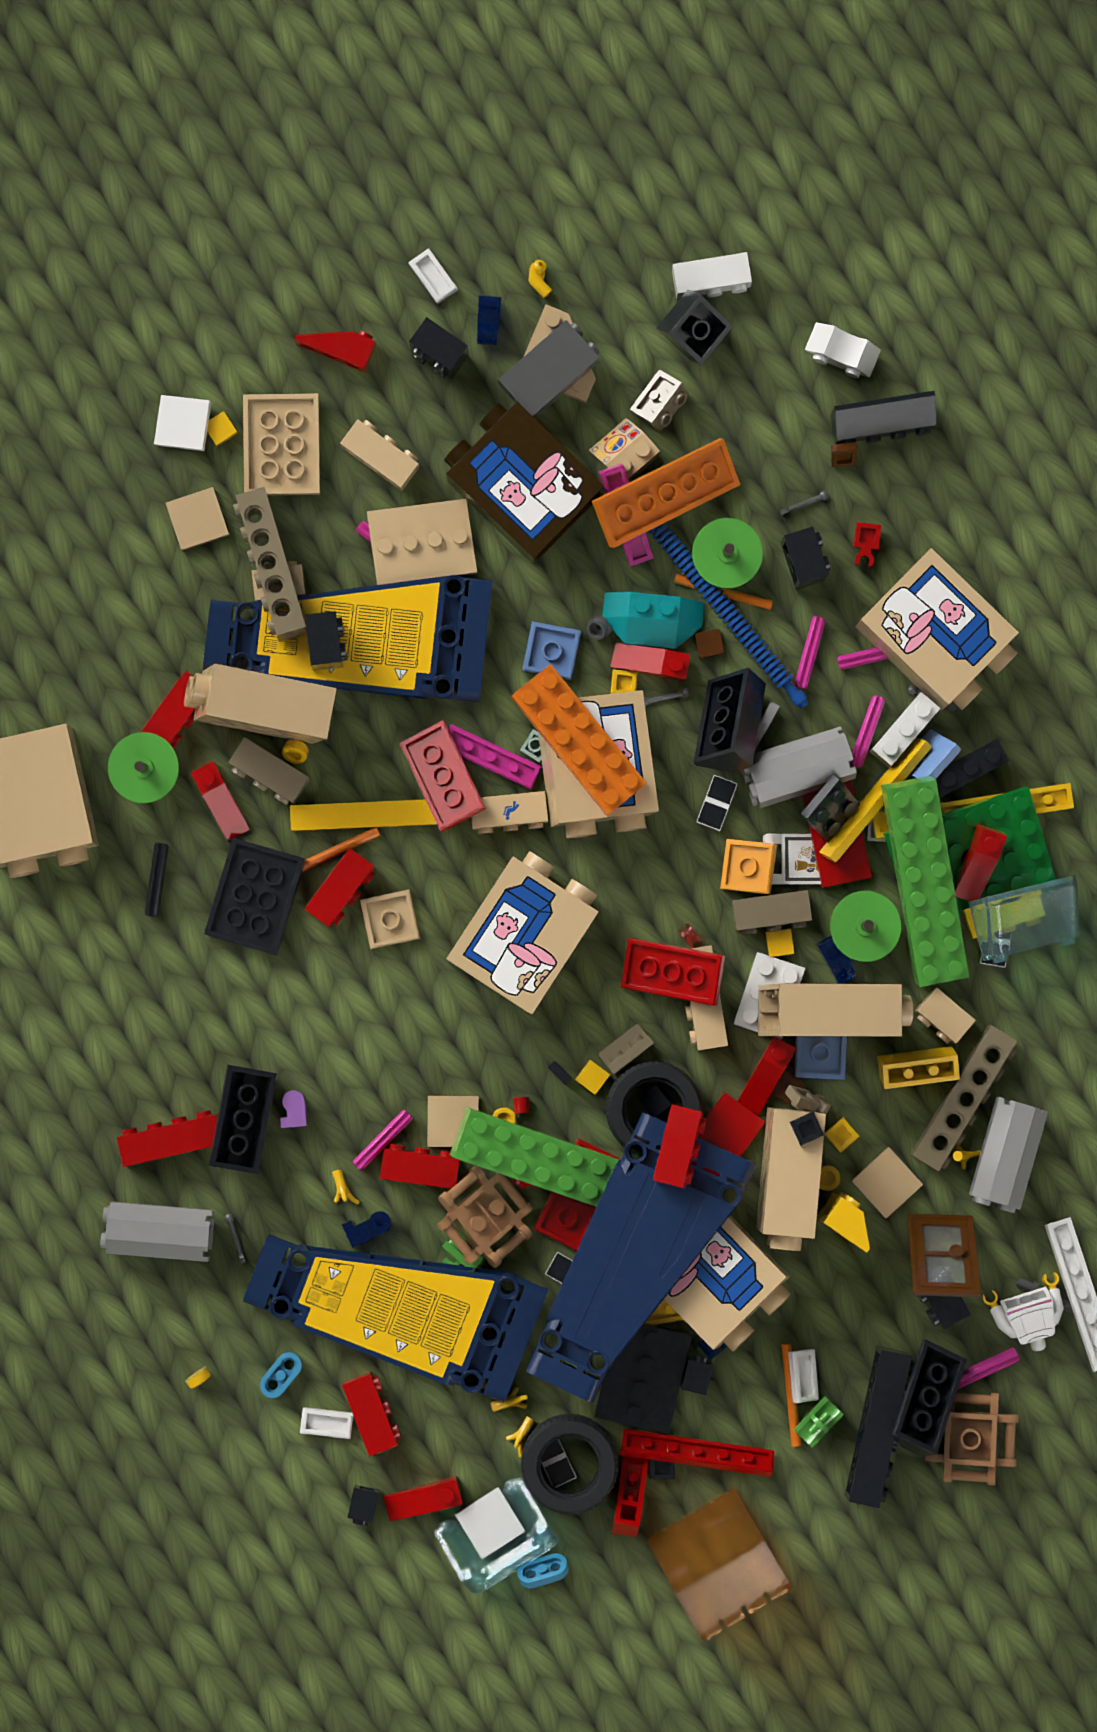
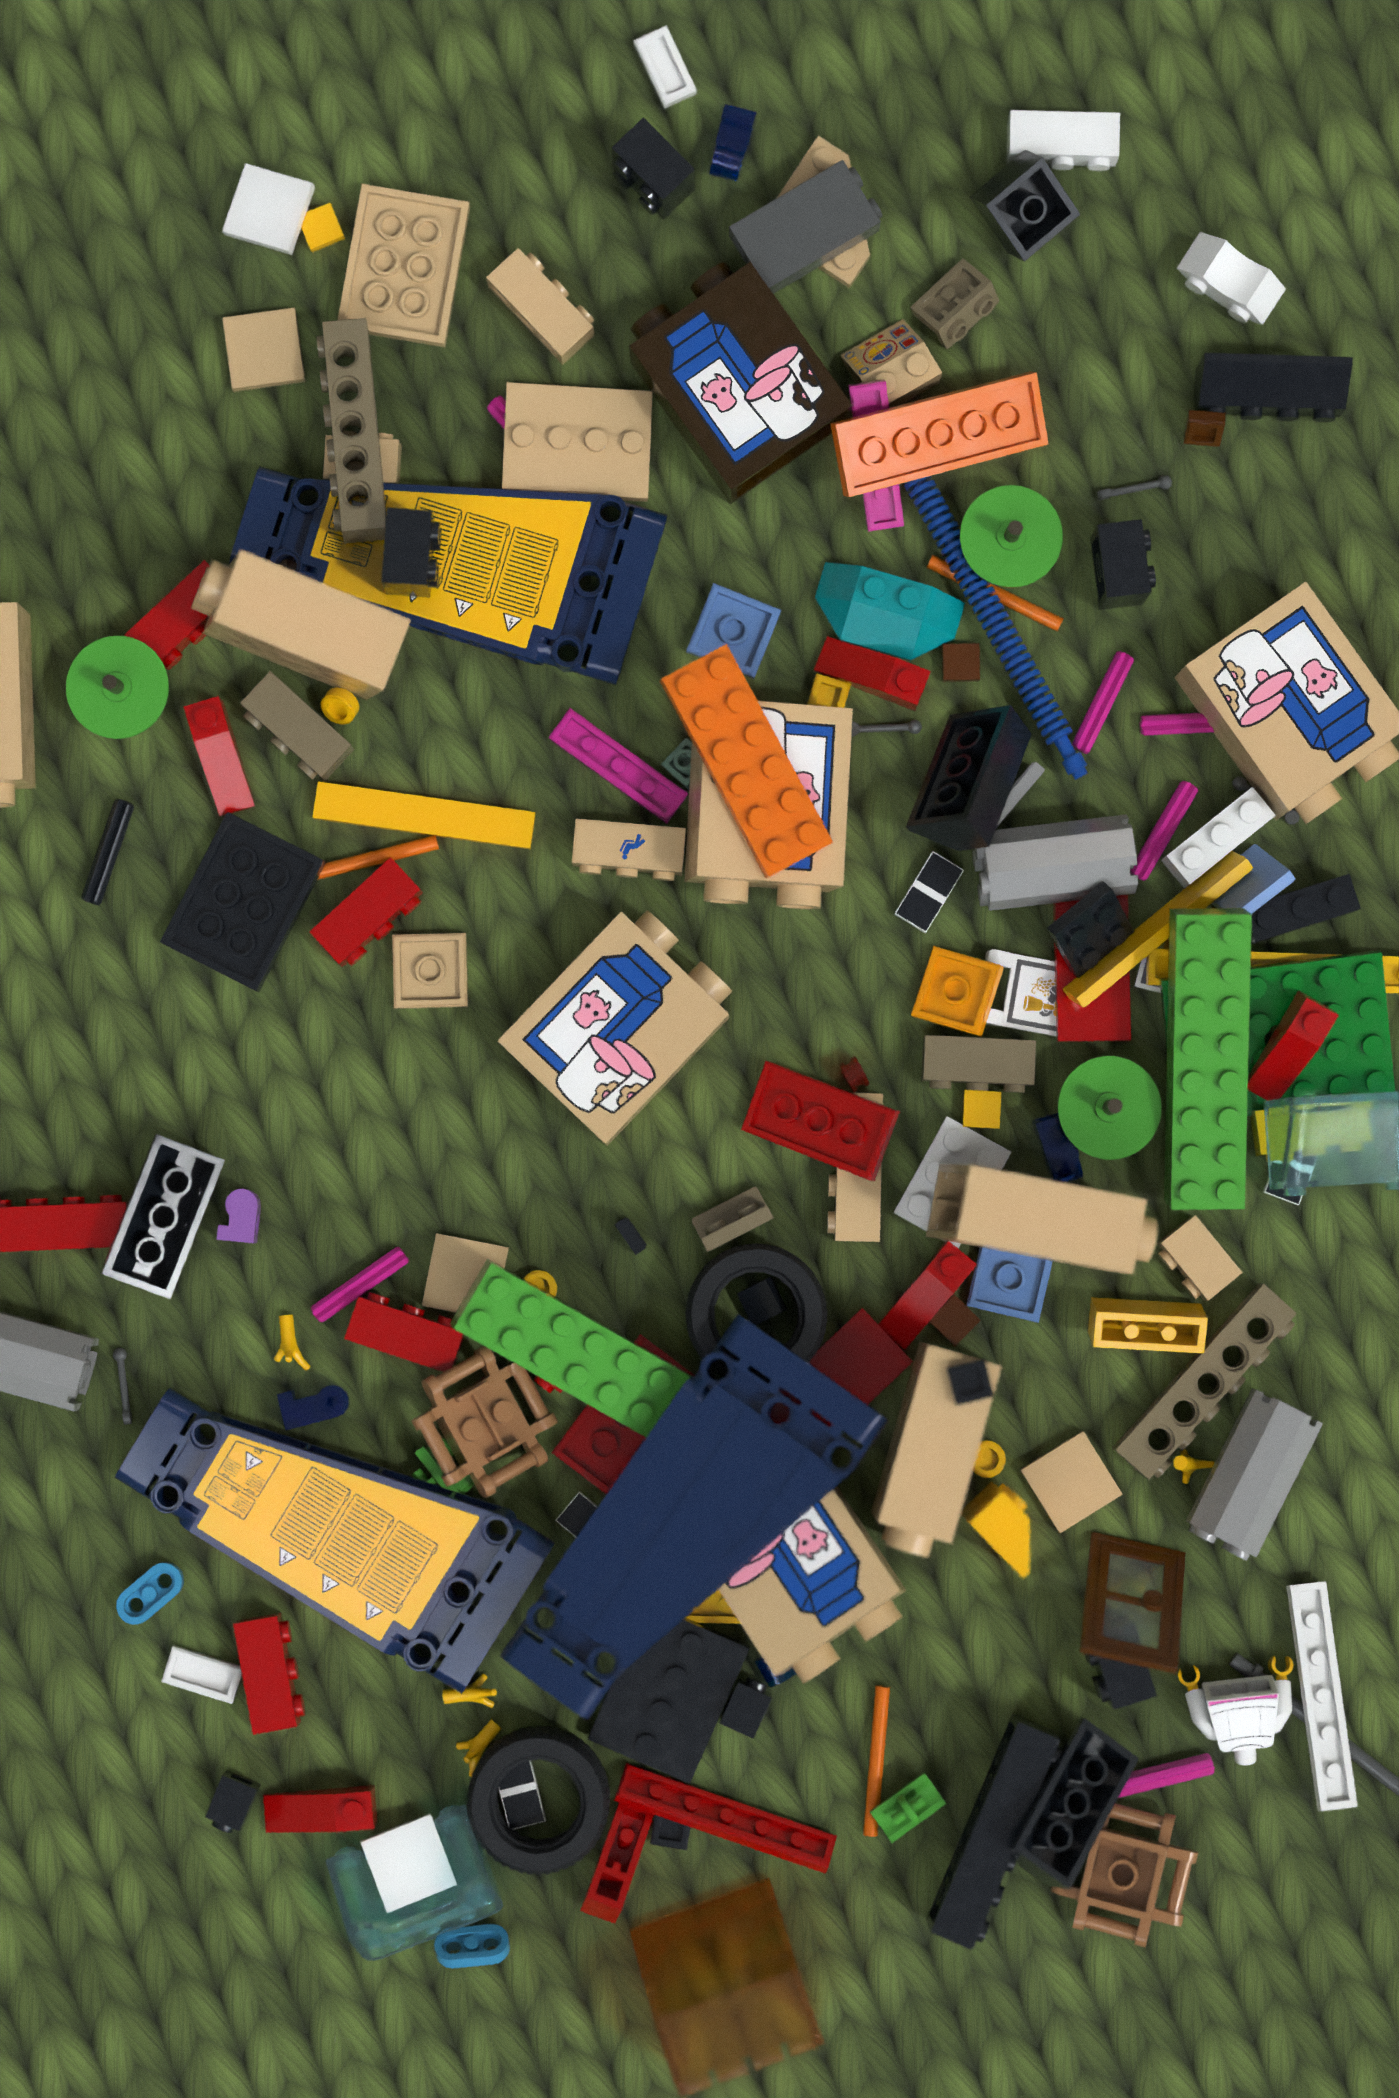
camera: 15 degrees right, 0 degrees up
yellow tile [185,1366,211,1389] -> none
red slope [294,331,376,373] -> none
tile [399,720,486,832] -> none
red piece [513,1097,530,1113] -> none
yellow arm [528,260,553,299] -> none
yellow tile [575,1060,610,1095] -> none
dark grey plate [587,616,611,640] -> none
red brick [653,1104,707,1189] -> none
dark tan plate [785,1085,831,1113] -> none
white tile [788,1349,819,1403] -> none
yellow tile [824,1117,860,1153] -> none
red plate [853,522,882,568] -> none

